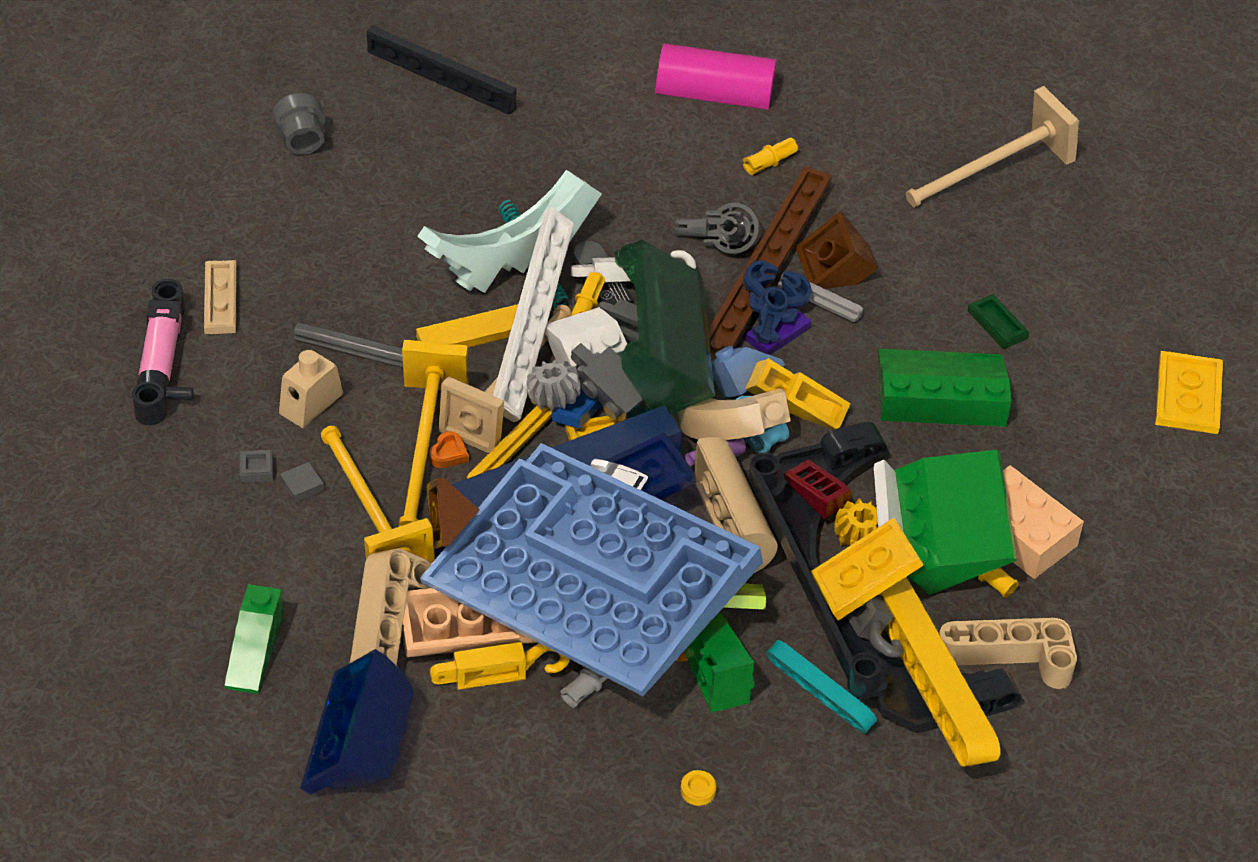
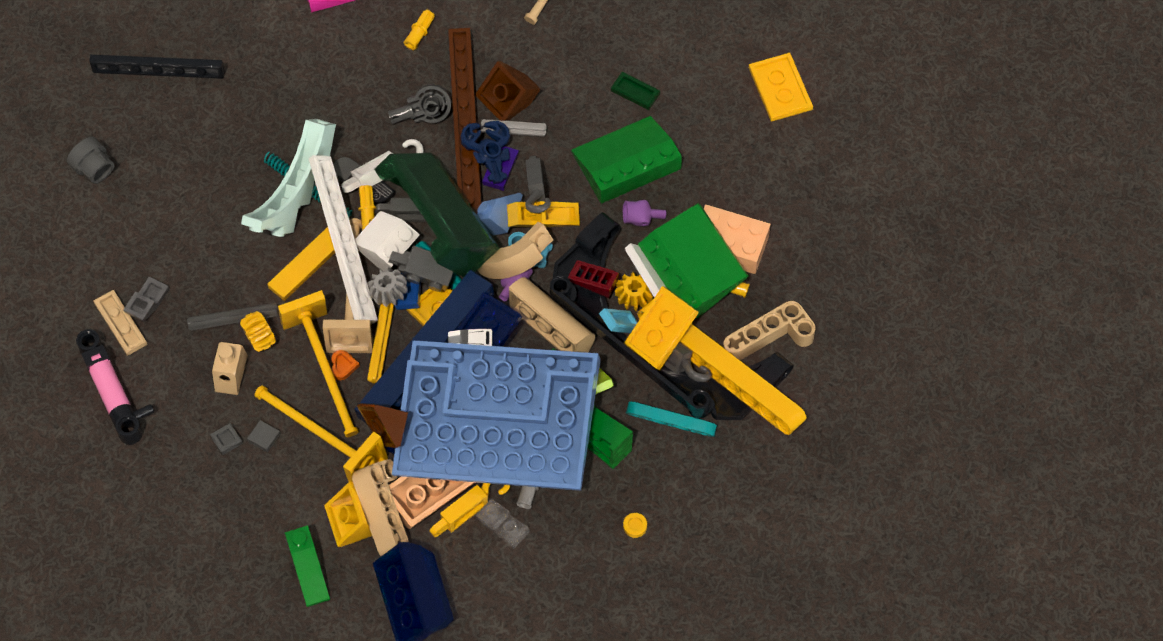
camera: 25 degrees left, 15 degrees up
none -> flat silver slope [123,277,170,322]
none -> yellow gear [240,311,276,352]
none -> yellow slope [324,482,372,547]
none -> clear slope [476,499,530,548]
none -> dark grey piece [525,156,551,213]
none -> medium azure tile [599,308,638,333]
none -> medium lavender piece [623,200,666,226]

